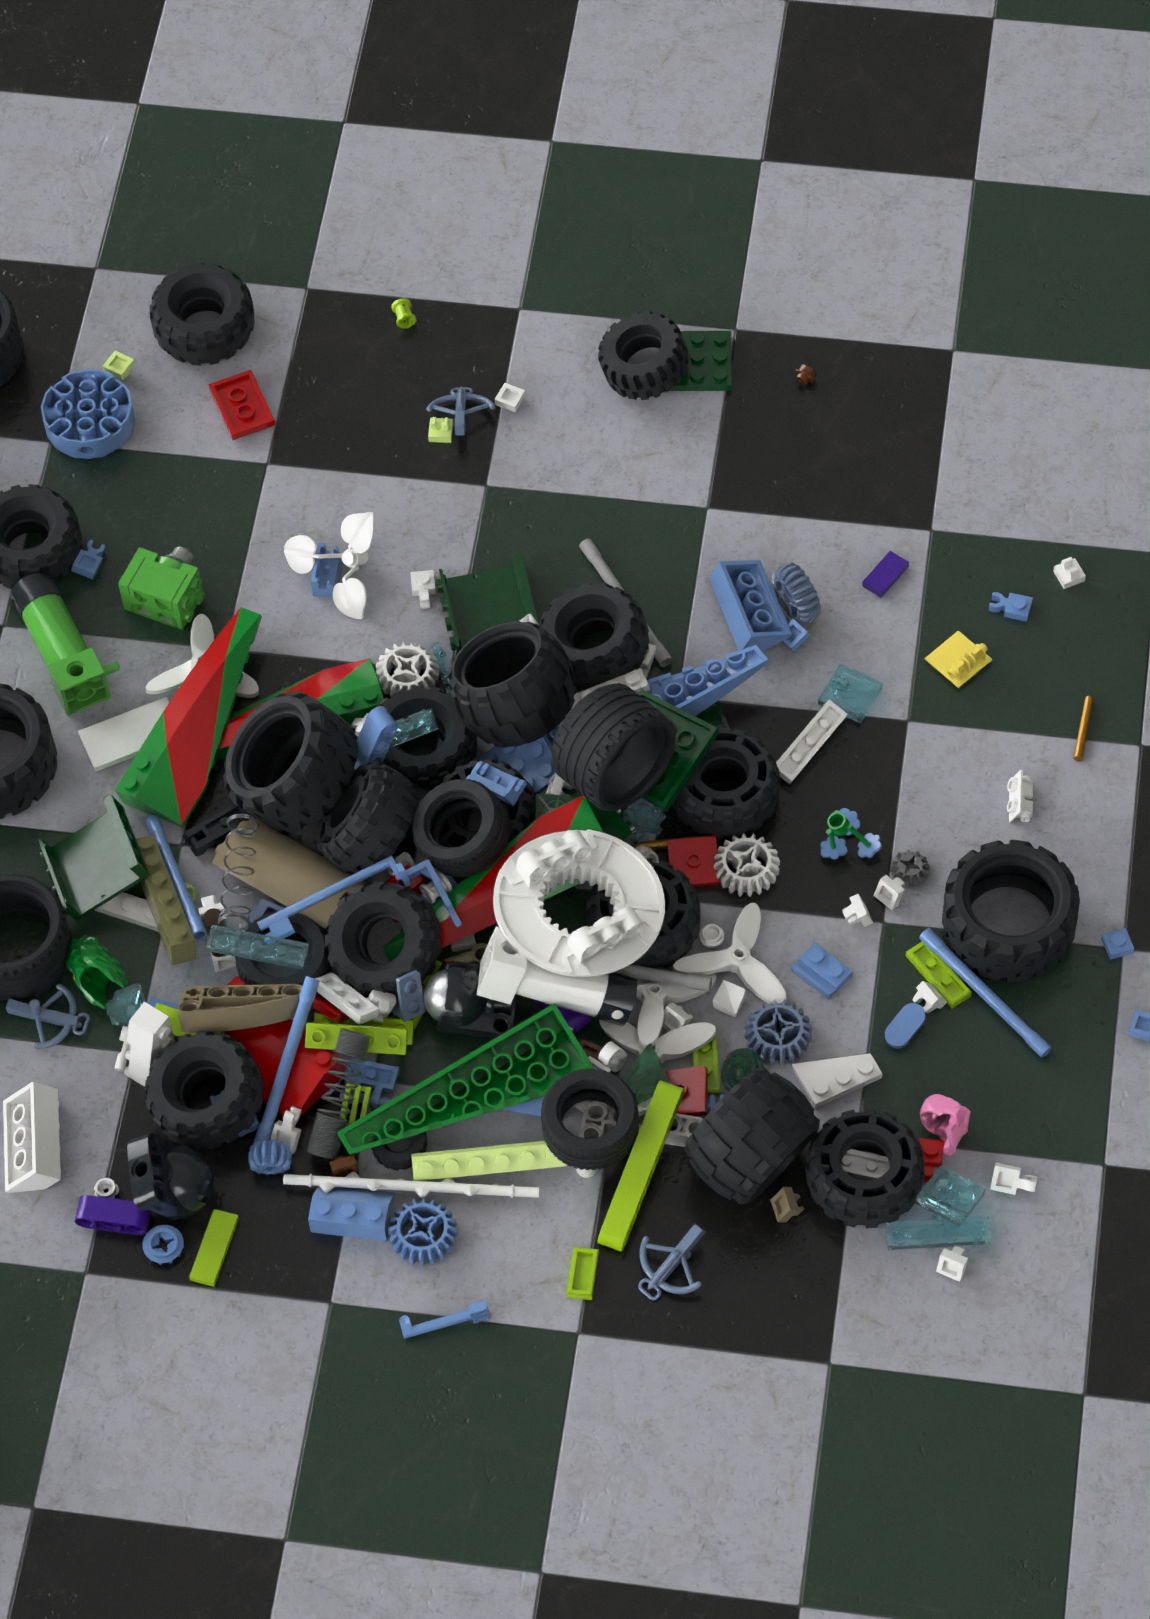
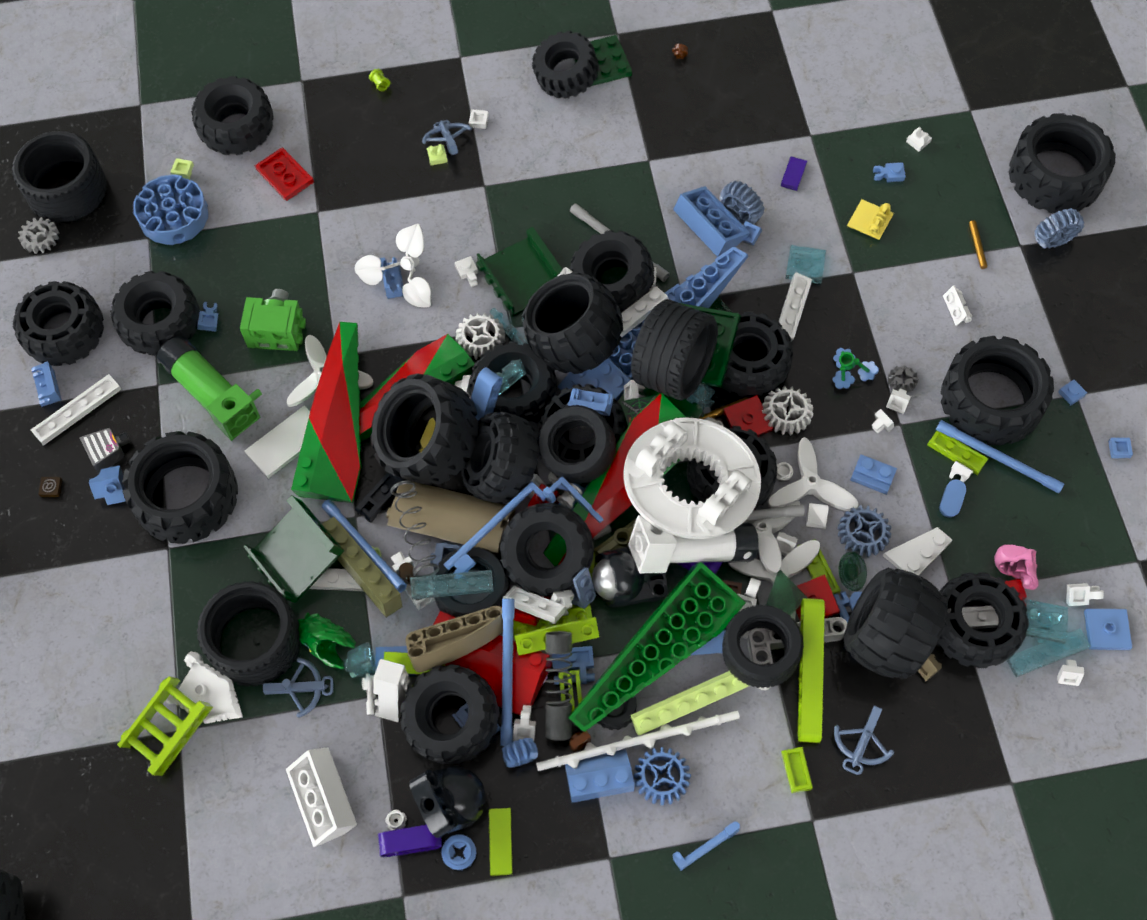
camera: 20 degrees left, 5 degrees up
none -> medium blue plate [1084,609,1132,650]

